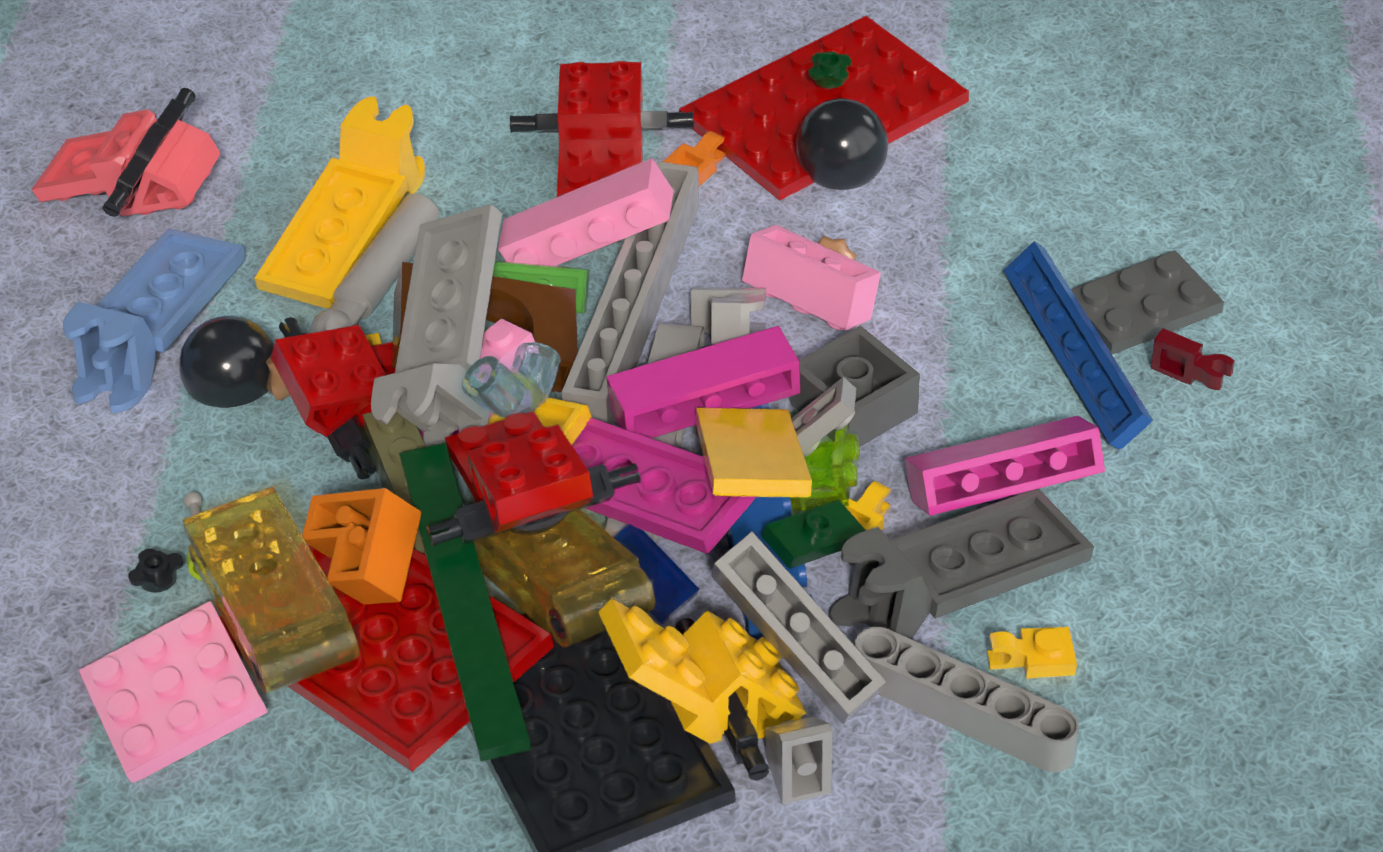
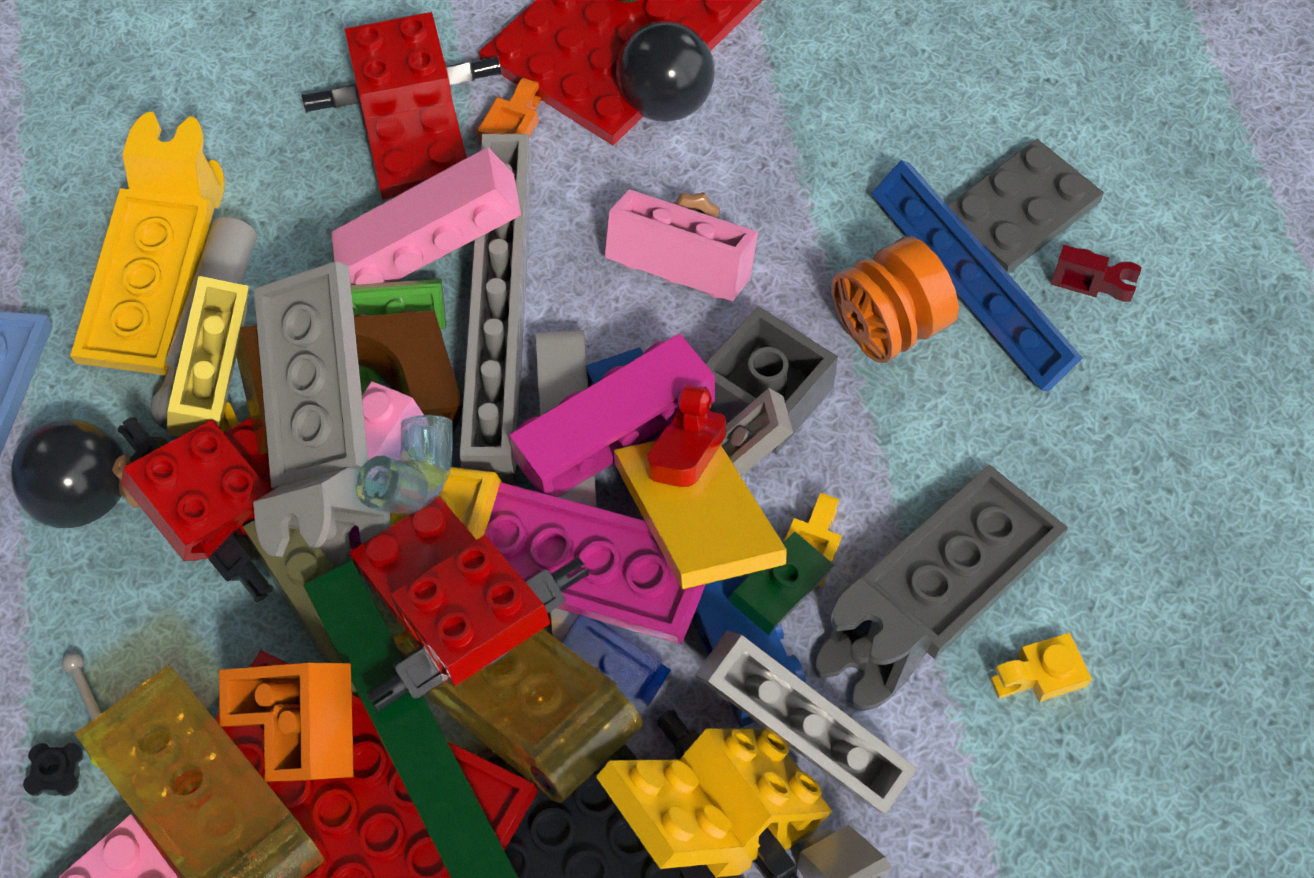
camera: 15 degrees left, 15 degrees up
light grey piece [691,287,766,345] -> none
clear neon green bracket [790,424,860,511] -> none
light grey beam [855,627,1079,772] -> none
dark pink brick [905,416,1105,516] -> none
none -> light yellow brick [167,276,249,437]
none -> red piece [647,385,726,487]
none -> orange wheel [832,236,959,363]

